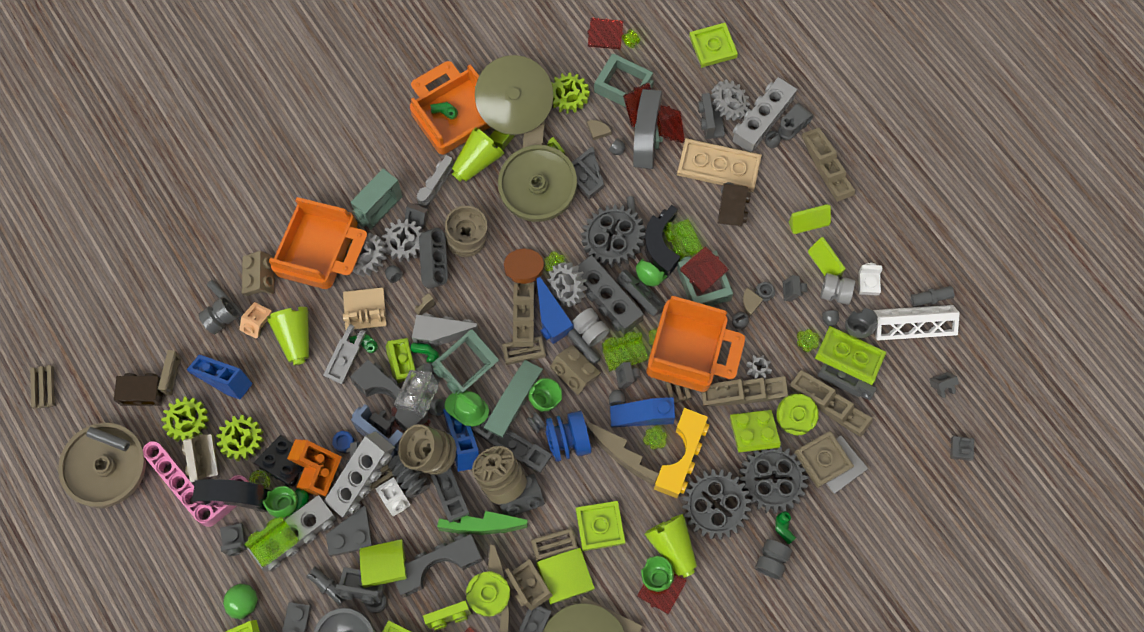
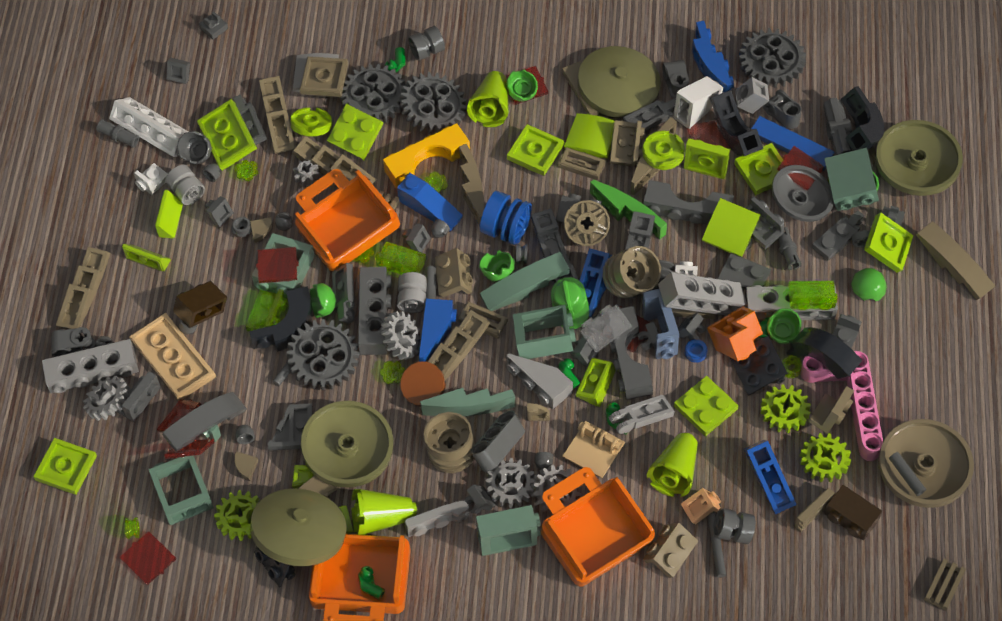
camera: 140 degrees left, 10 degrees down
none -> sand green slope [420,388,515,416]
none -> lime plate [674,376,739,437]

